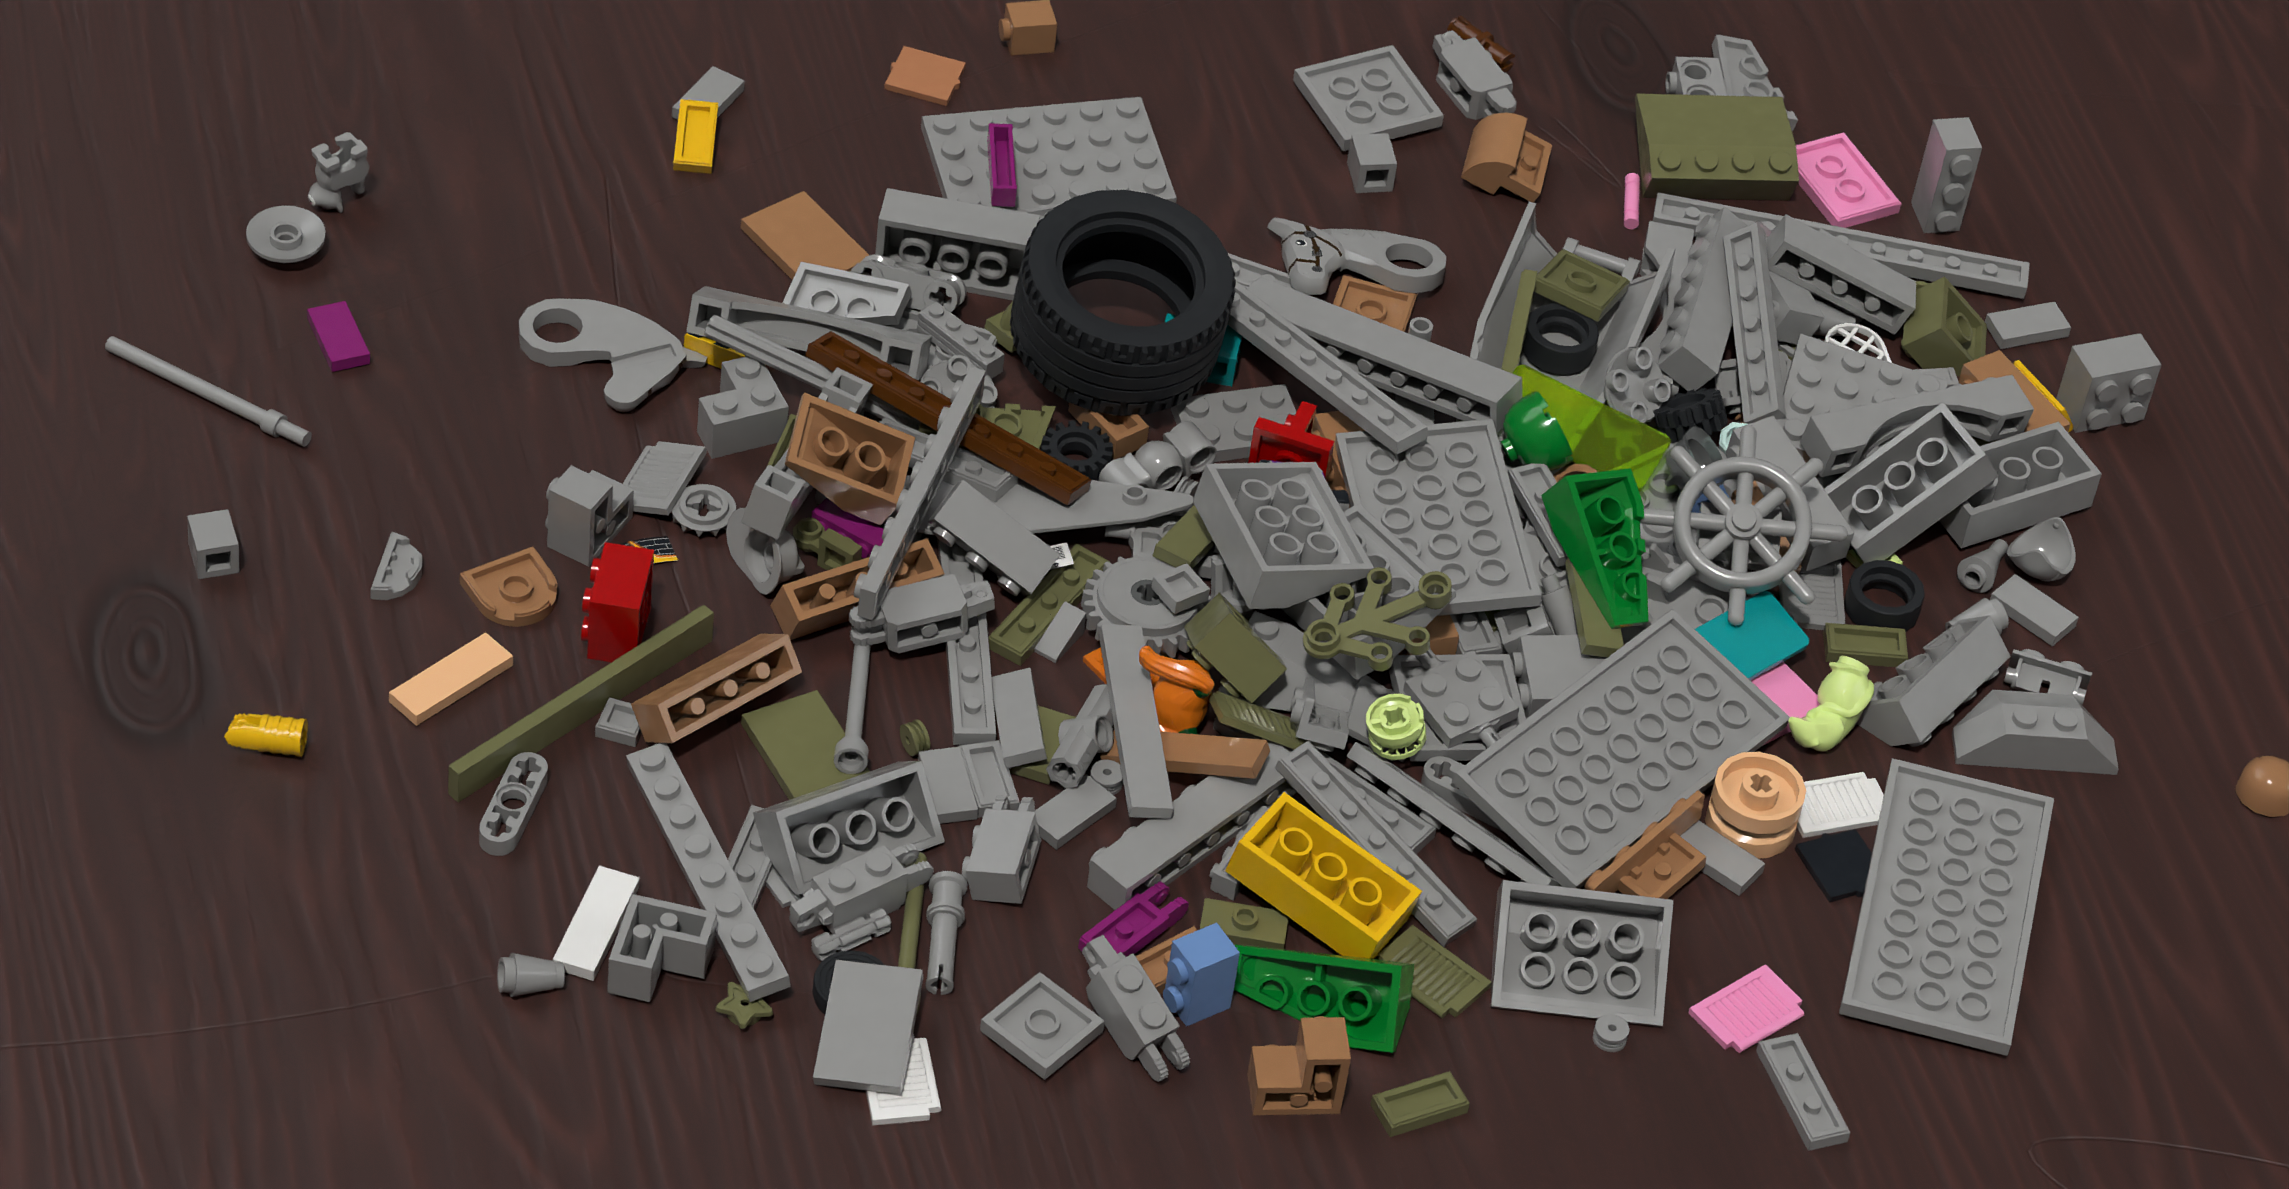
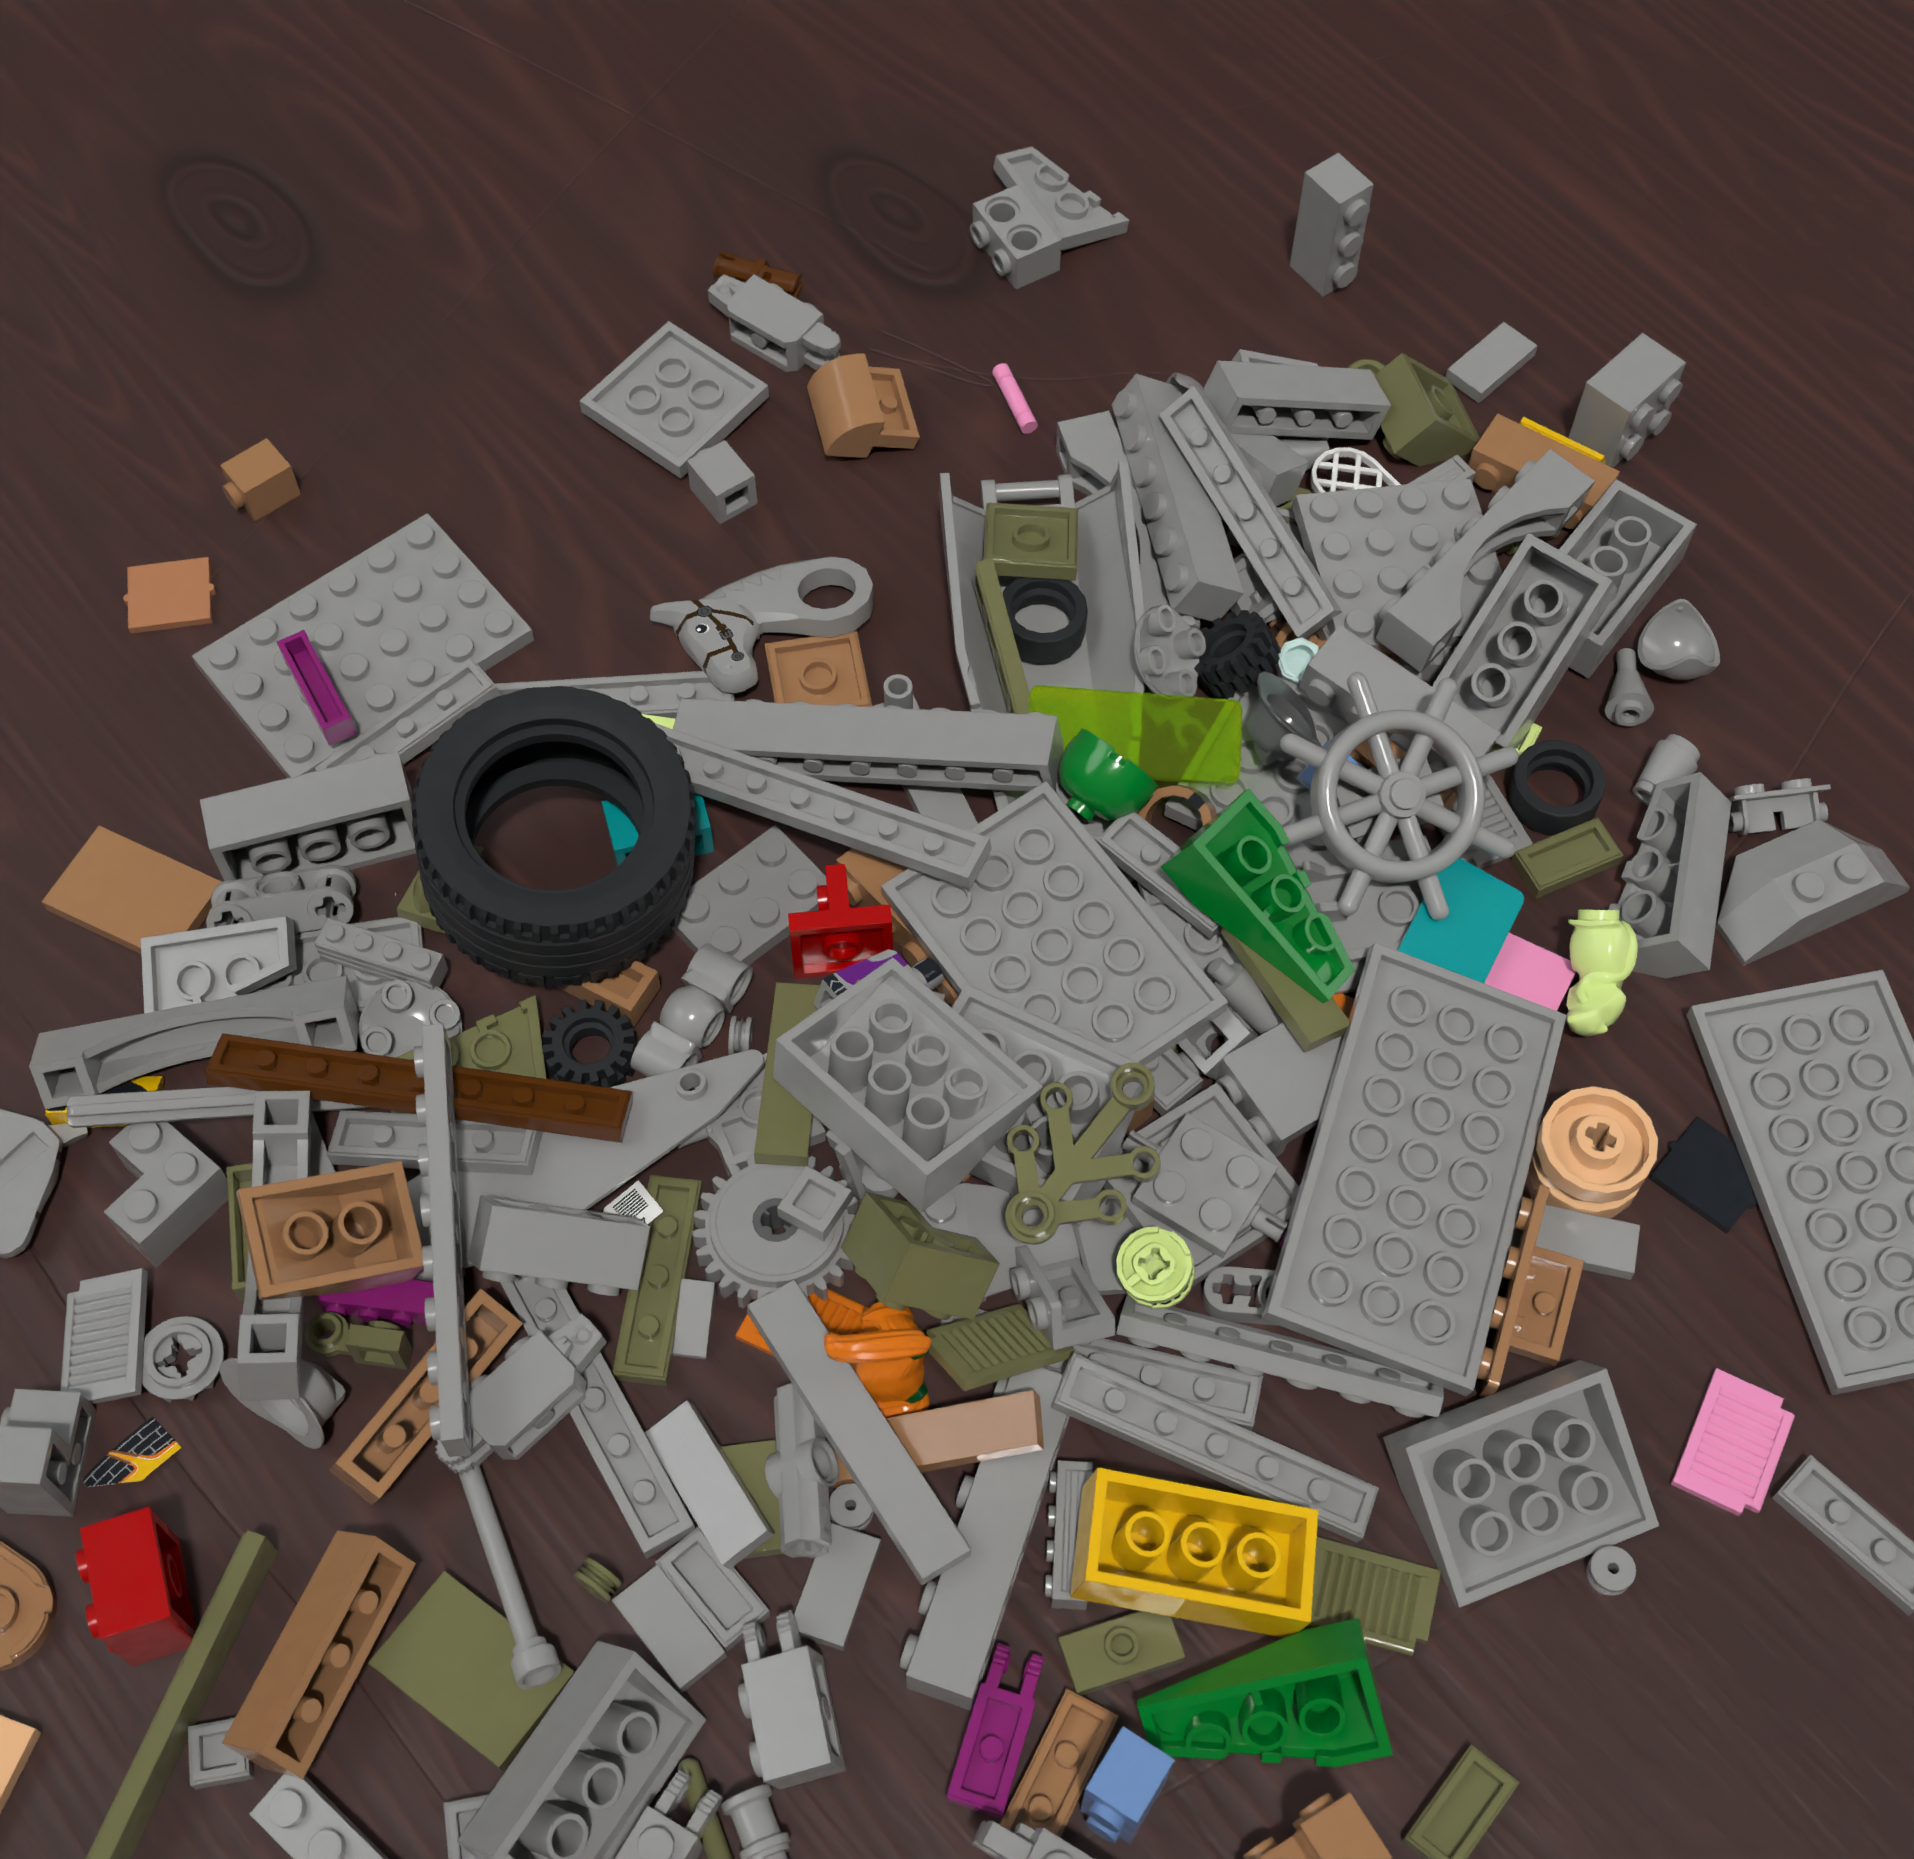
camera: 20 degrees left, 15 degrees up
olive slope [1635,94,1799,201] -> none
light grey plate [1652,193,2030,299] -> none
bright pink tile [1796,132,1901,228] -> none
white window [1797,772,1884,838] -> none
light grey tile [1990,574,2079,646] -> none

